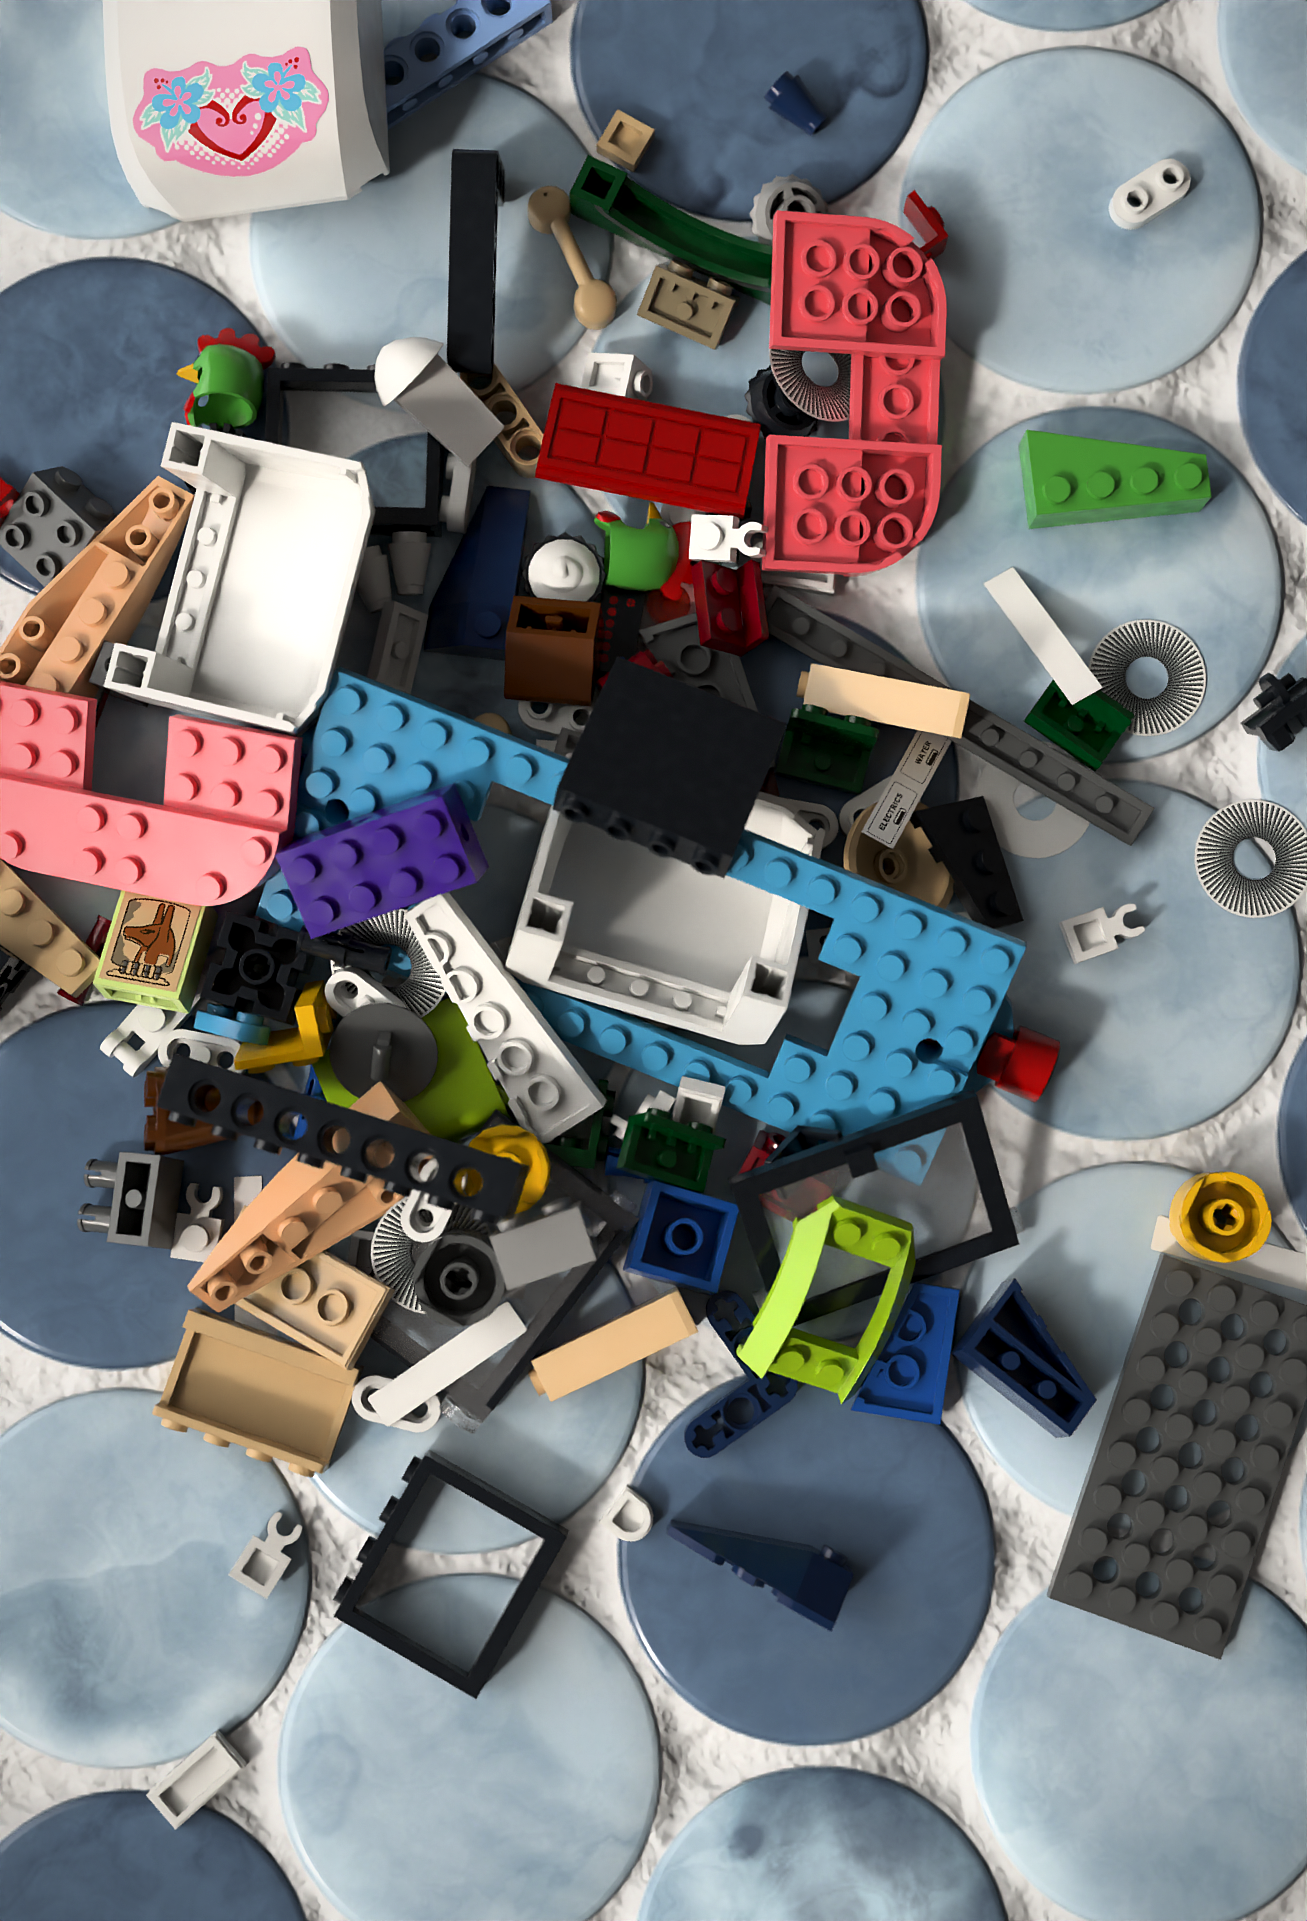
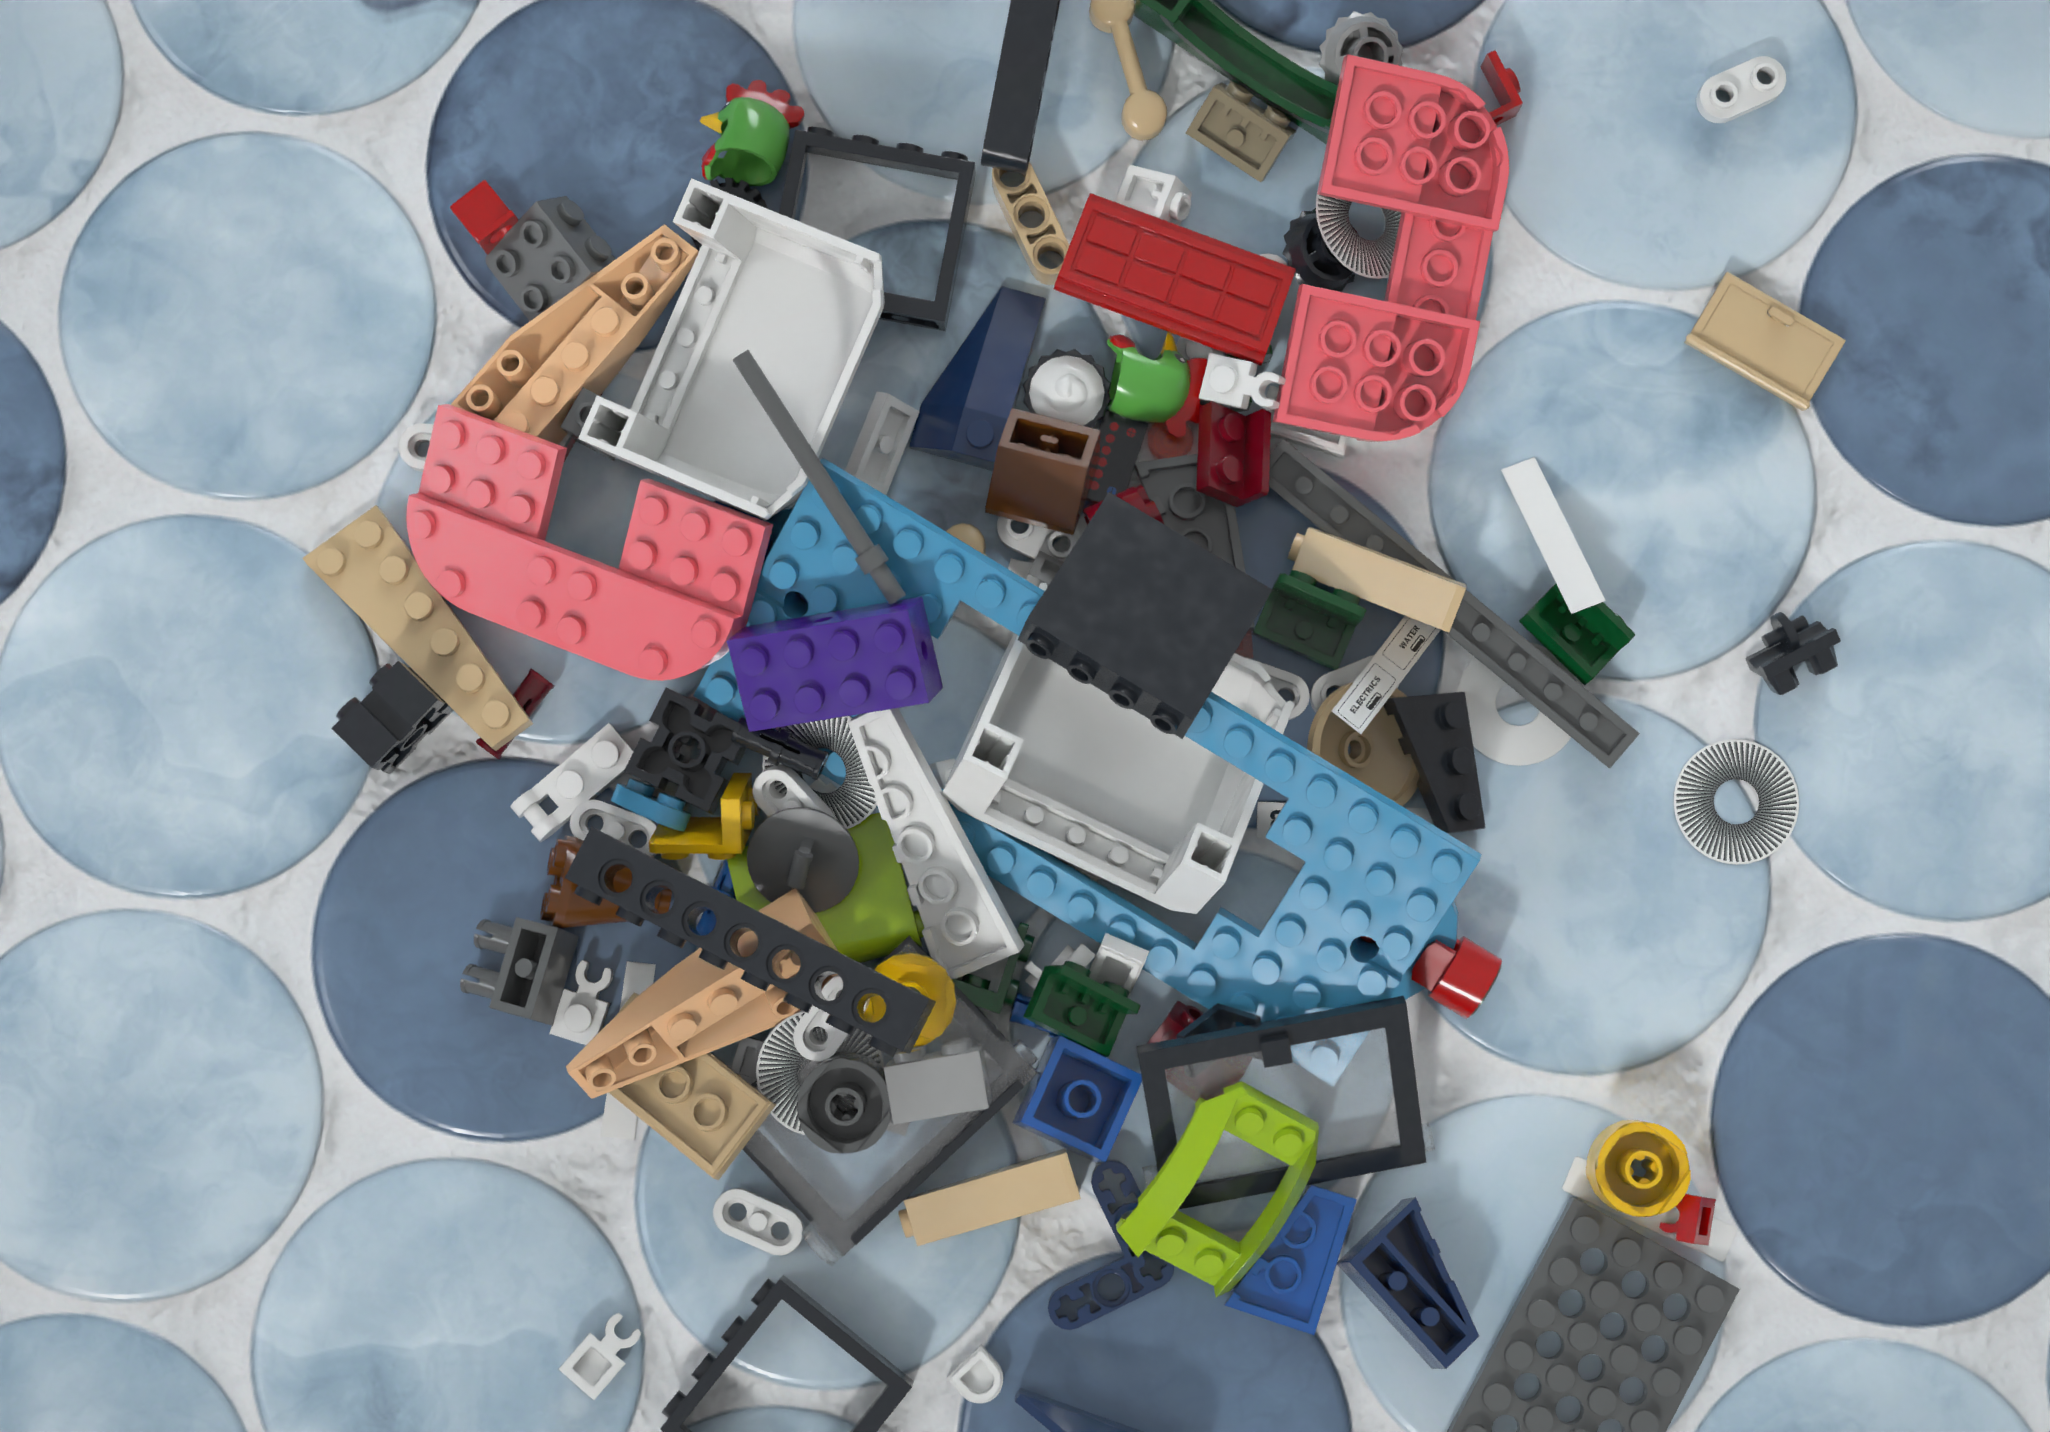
camera: 10 degrees right, 0 degrees up
brick [93,890,218,1014] -> none
tan panel [152,1308,364,1477] -> none
white cone [356,545,392,614] -> none
white sticker [368,1302,527,1427] -> none
white piece [374,337,505,467] -> none
white cone [388,531,431,596] -> none
white plate [440,453,477,534] -> none
bright green wedge [1018,430,1212,529] -> none
white plate [1059,904,1145,964] -> none
sticker [1088,620,1206,736] -> none
none -> dark grey bar [732,350,906,605]
none -> red tile [1659,1194,1716,1246]
none -> tan door [1684,272,1846,411]

